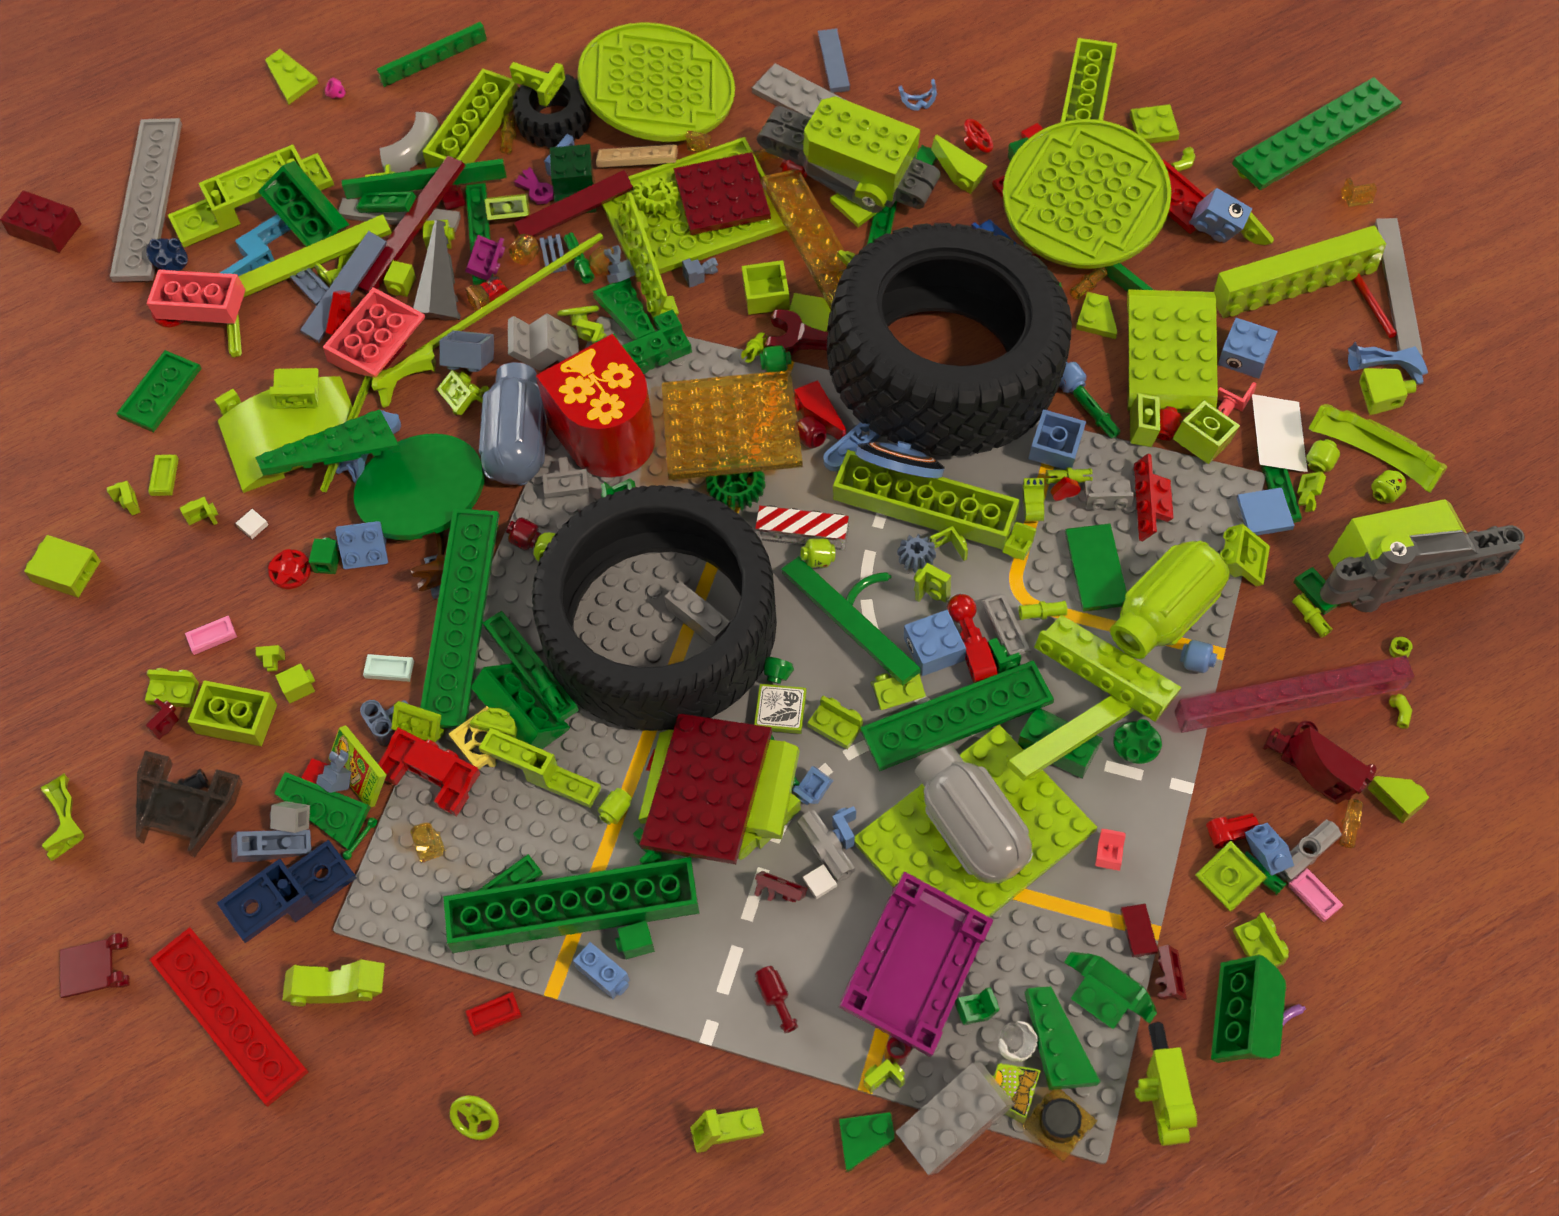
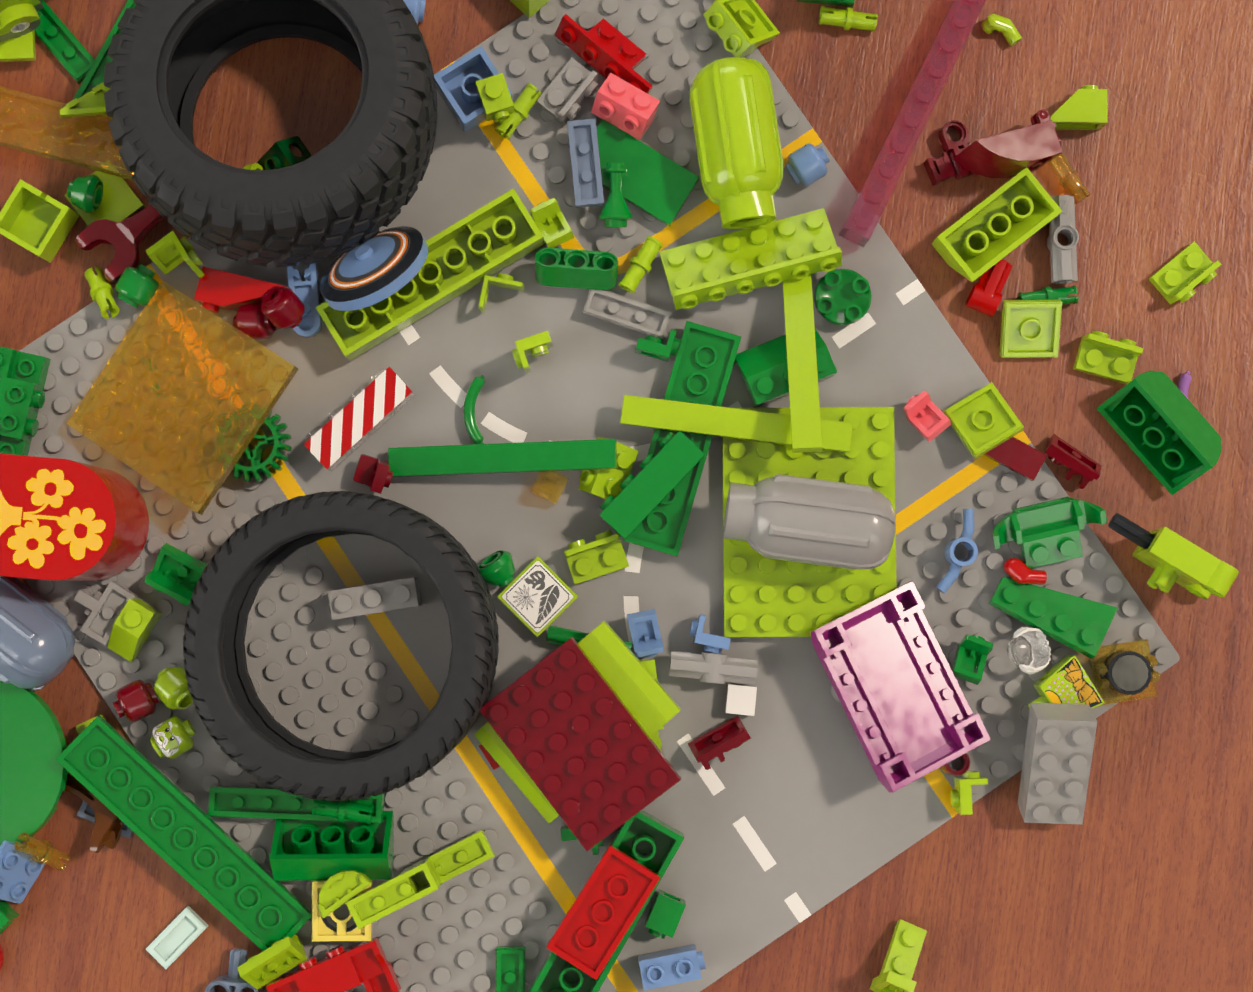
camera: 55 degrees left, 25 degrees up
lime brick [598,788,632,825] -> none
dark red piece [755,966,798,1034] -> none
lime head [801,538,835,568] -> none
green wing [839,1112,895,1172] -> none
sand blue gear [897,533,936,573] -> none
medium blue brick [904,610,966,676] -> none
red beam [947,594,997,683] -> none
lime leg [1022,478,1044,521] -> none
red tile [1050,476,1081,501] -> none
green axle [1073,386,1120,439] -> none
medium blue brick [1245,823,1294,876] -> none
bright pink tile [1288,868,1343,922] -> none
none -> clear yellow pin [15,832,70,871]
none -> green cone [67,175,103,213]
none -> lime slope [107,598,163,662]
none -> lime bracket [146,231,205,278]
none -> lime head [150,716,196,759]
none -> dark red head [261,286,305,329]
none -> dark red bracket [353,454,393,494]
none -> lime bracket [475,73,514,122]
none -> clear yellow tile [531,471,569,505]
none -> green beam [535,248,618,290]
none -> red plate [546,844,660,980]
none -> sand blue plate [567,118,604,208]
none -> coral brick [591,73,660,140]
none -> green piece [599,163,633,228]
none -> green brick [599,430,705,540]
none -> lime tile [620,395,853,452]
none -> lime slope [932,167,1063,282]
none -> medium blue piece [936,509,978,594]
none -> lime tile [943,382,1024,460]
none -> red arm [1003,558,1047,585]
none -> lime bracket [1149,241,1221,305]

